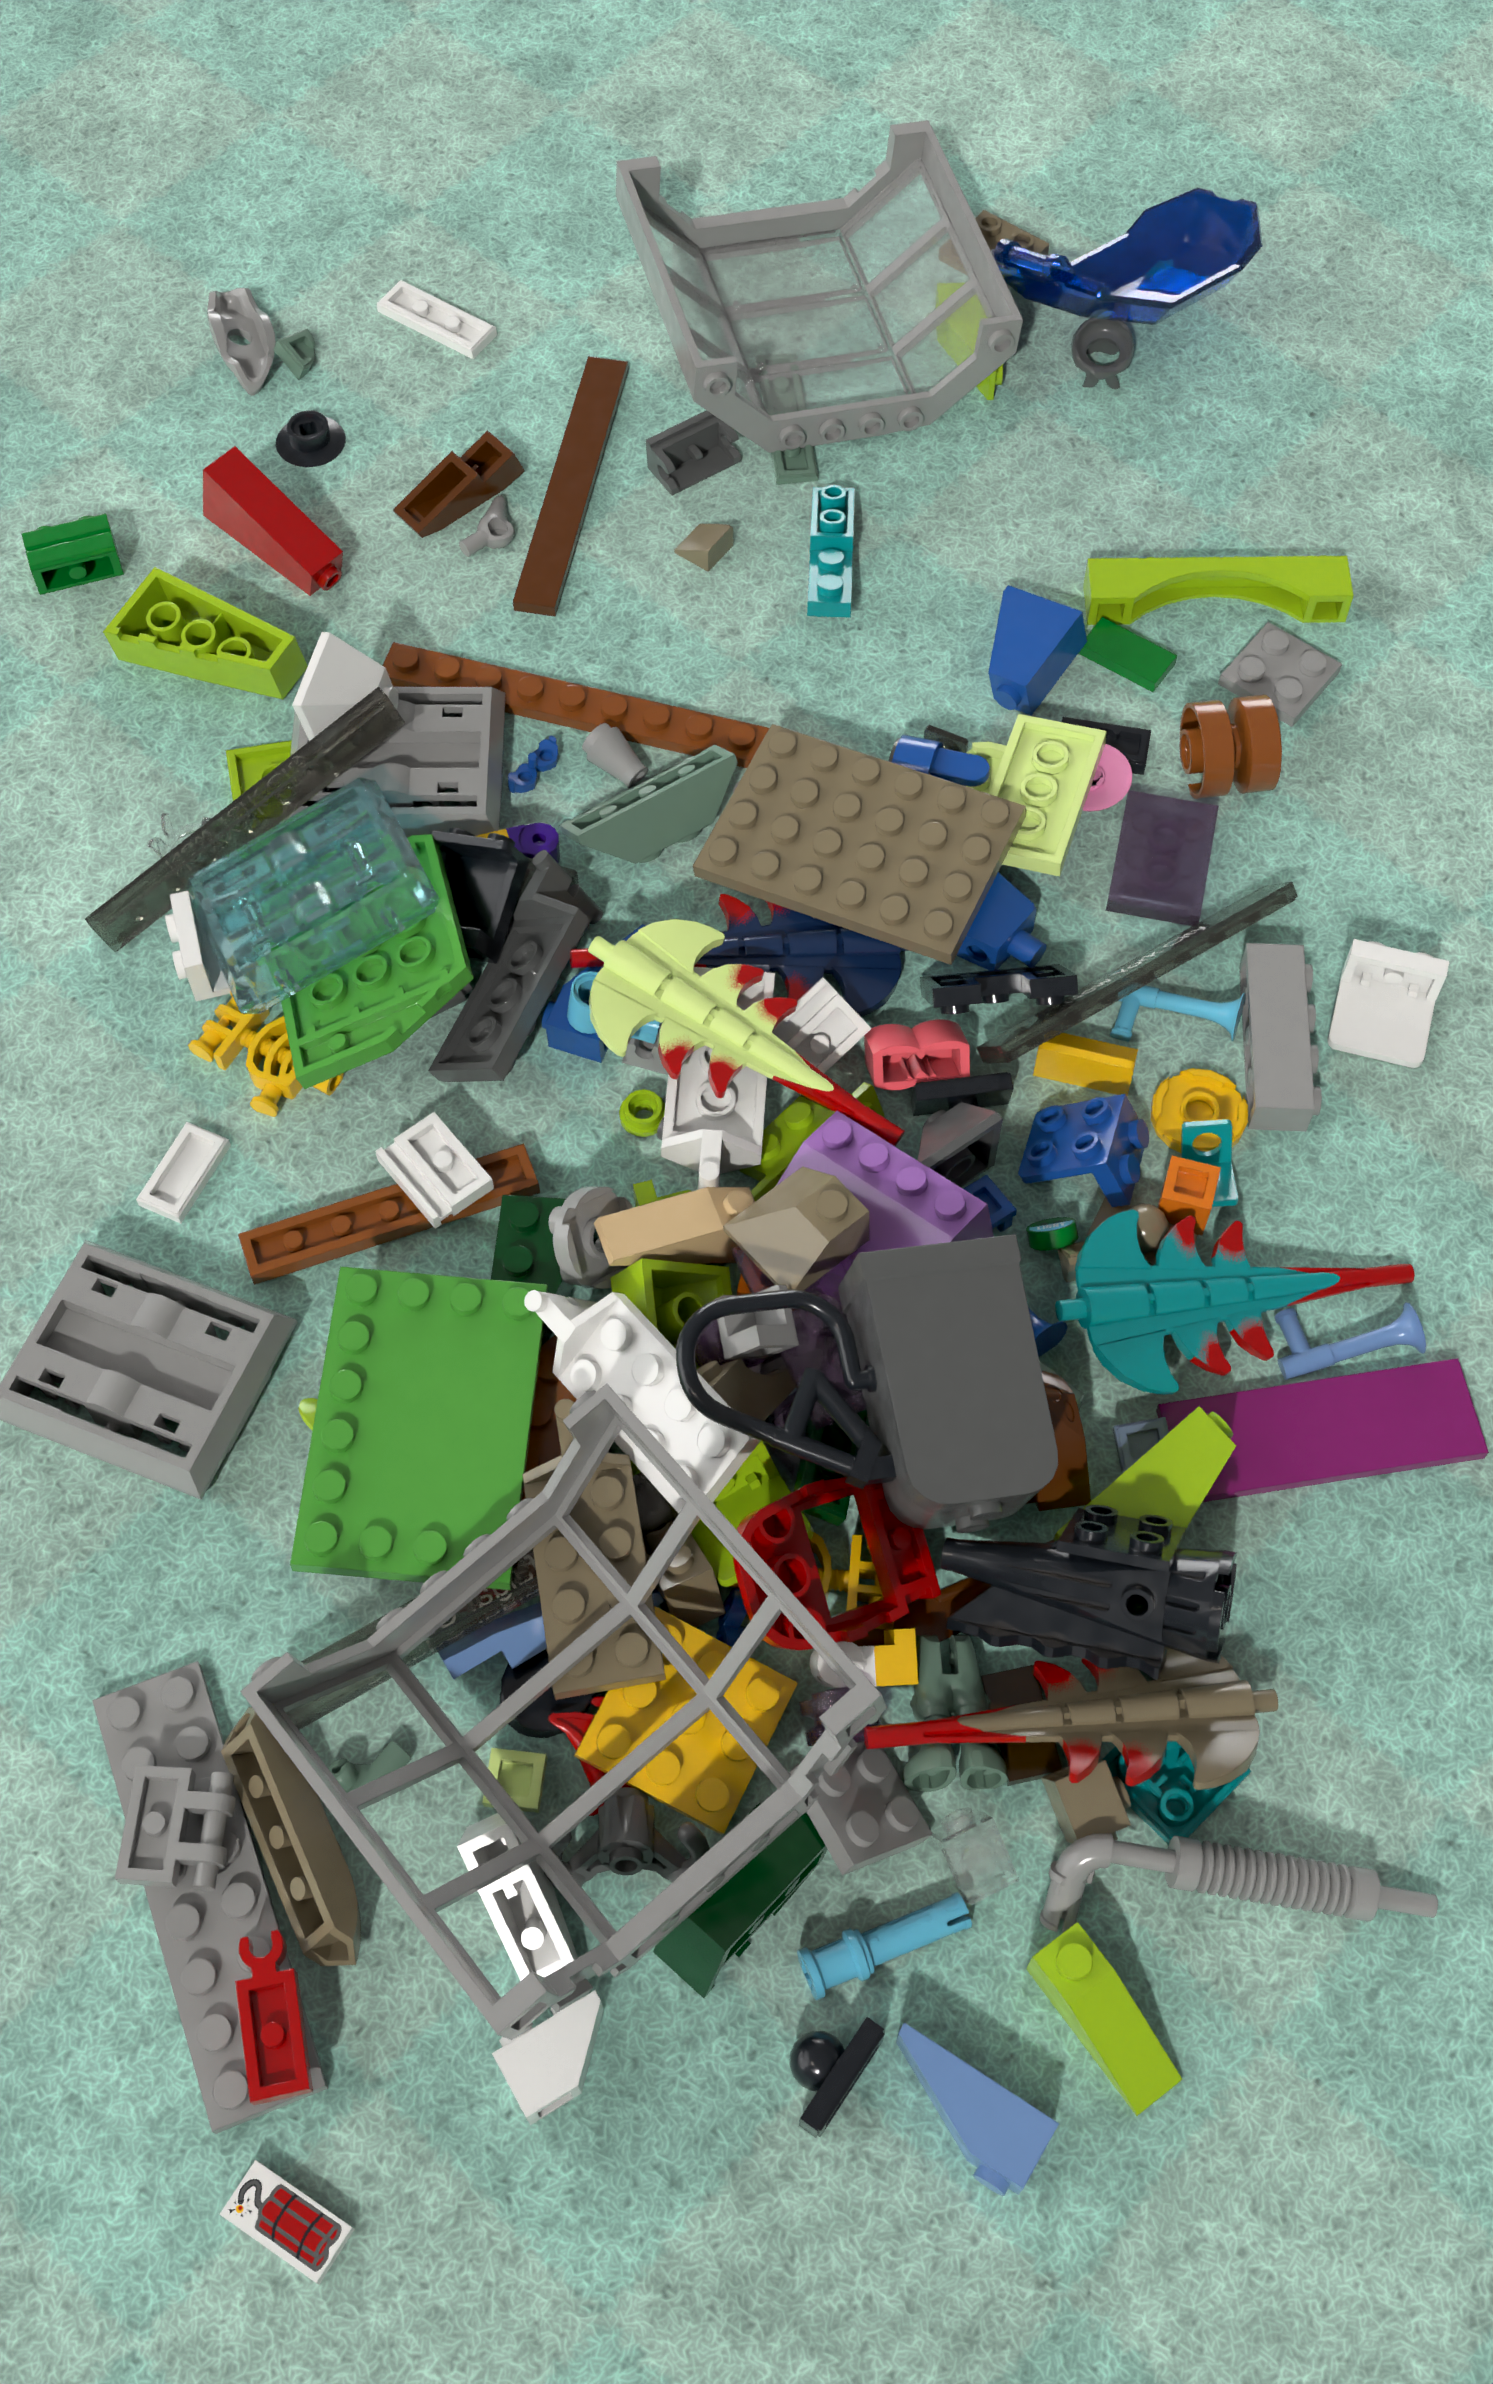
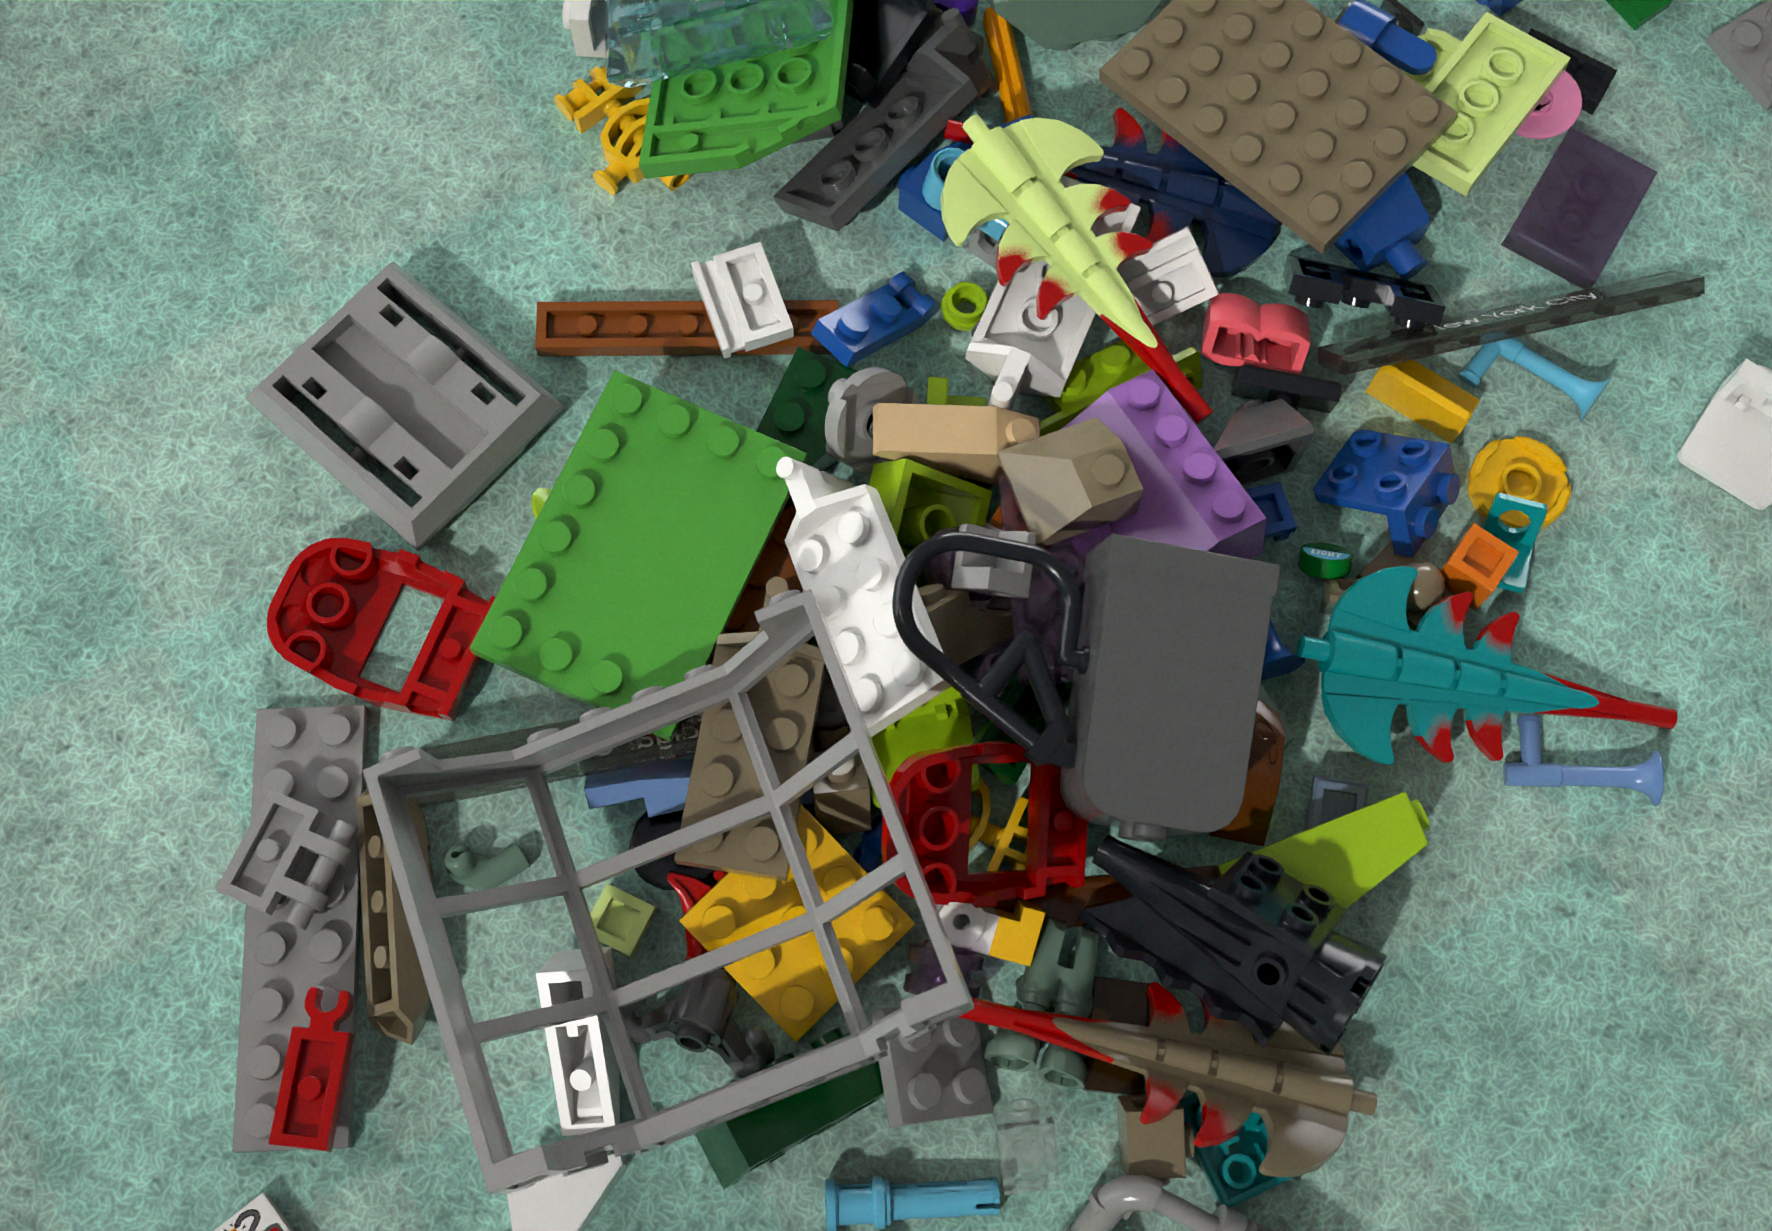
camera: 15 degrees right, 10 degrees up
white tile [136,1122,231,1224] -> none
magenta tile [1156,1358,1489,1502] -> none
dark orange wheel [1179,694,1282,799] -> none
light grey brick [1239,943,1322,1132] -> none
none -> red slope [267,537,496,721]
none -> blue plate [811,271,940,367]
none -> light orange axle [983,7,1033,123]

